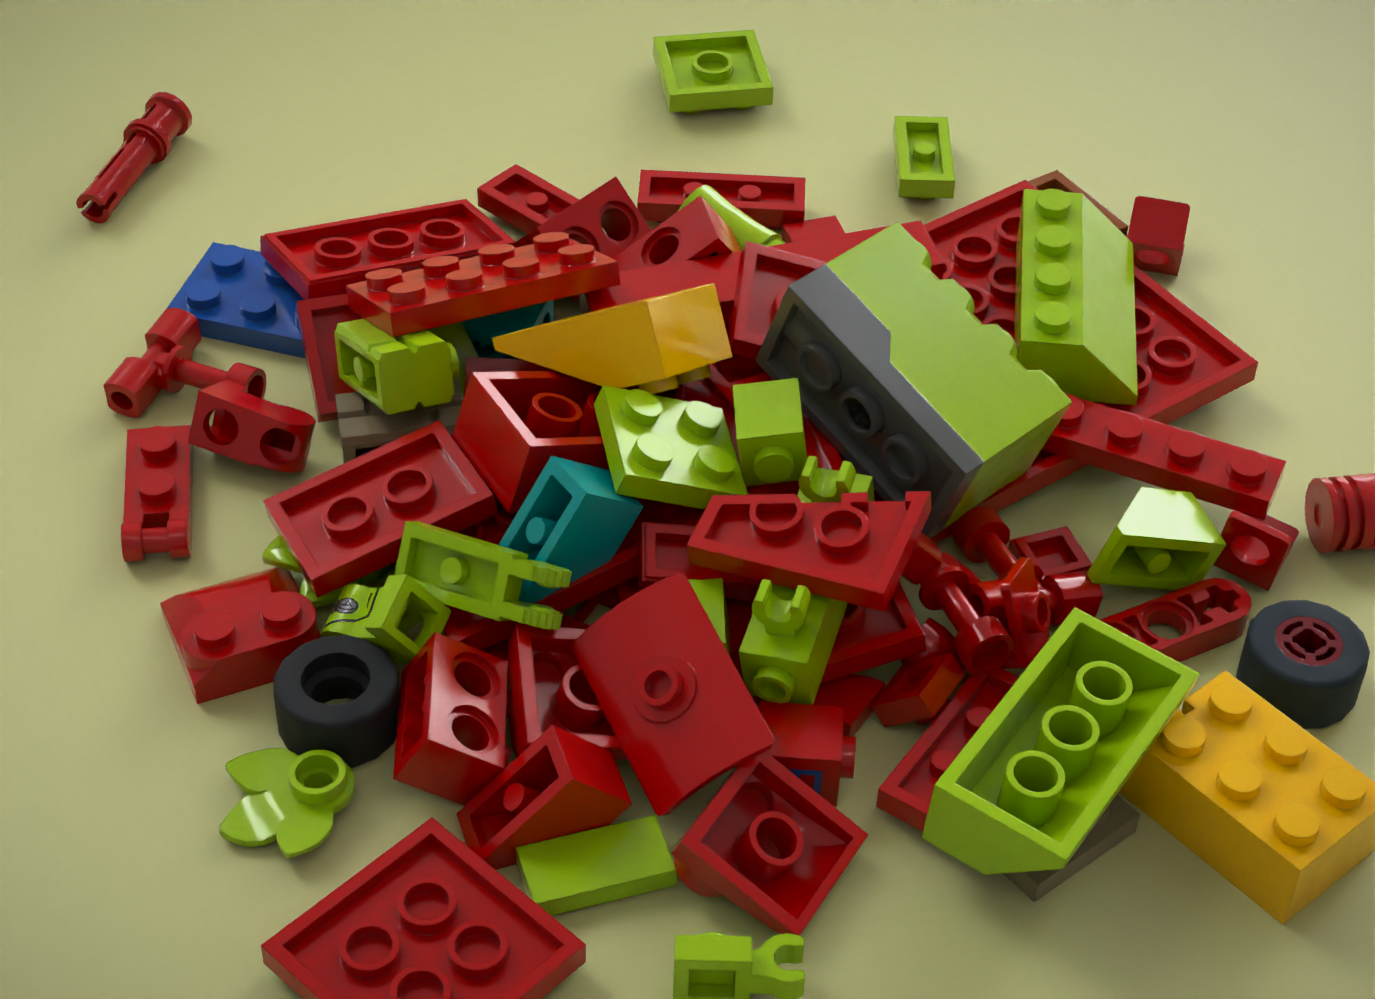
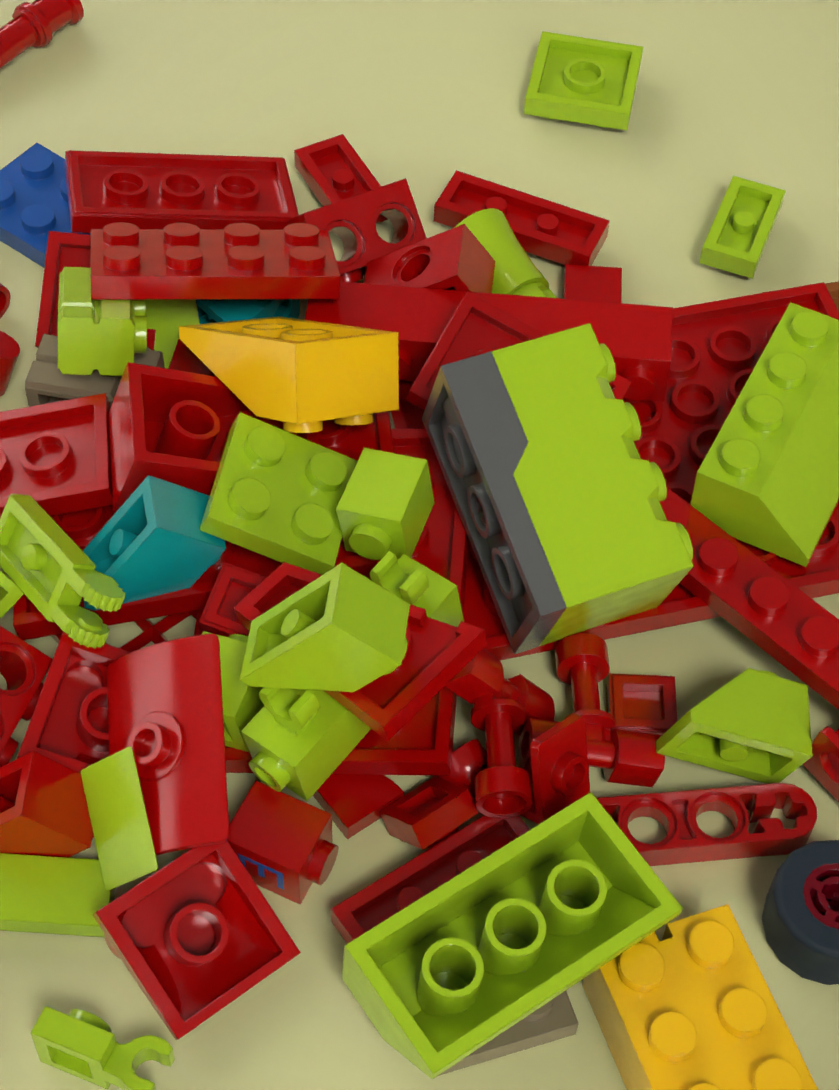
camera: 20 degrees right, 10 degrees up
none -> lime sticker [81,747,158,891]
none -> lime slope [240,563,410,692]

